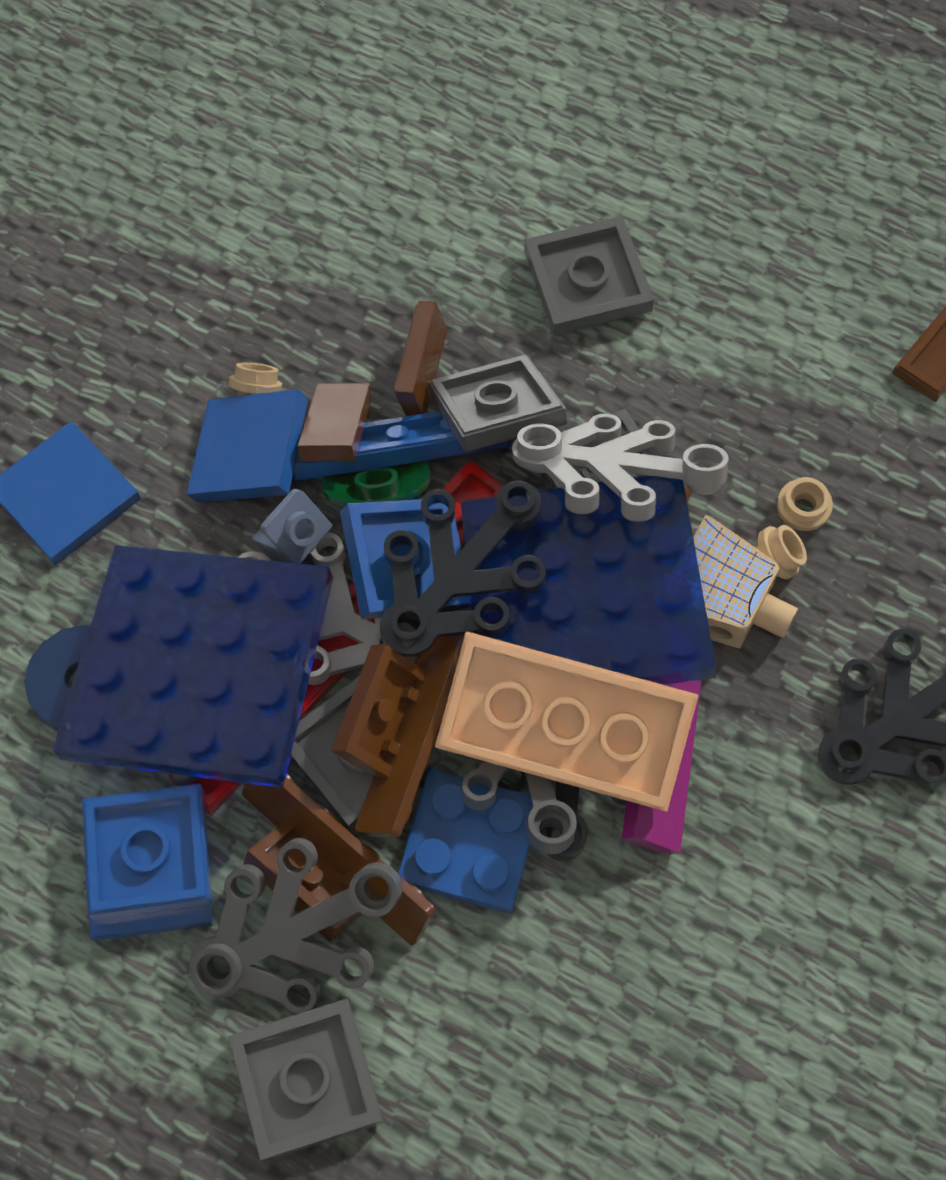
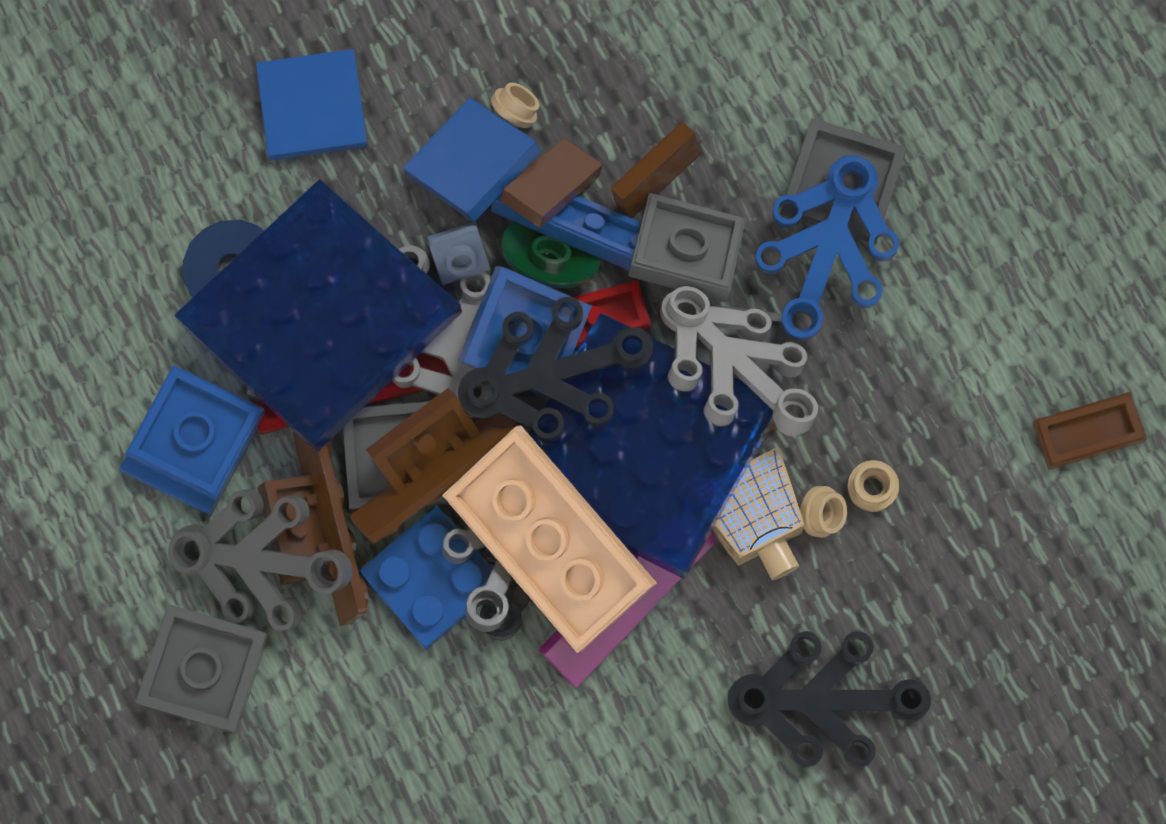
camera: 35 degrees right, 10 degrees up
none -> blue plant [755,155,899,341]

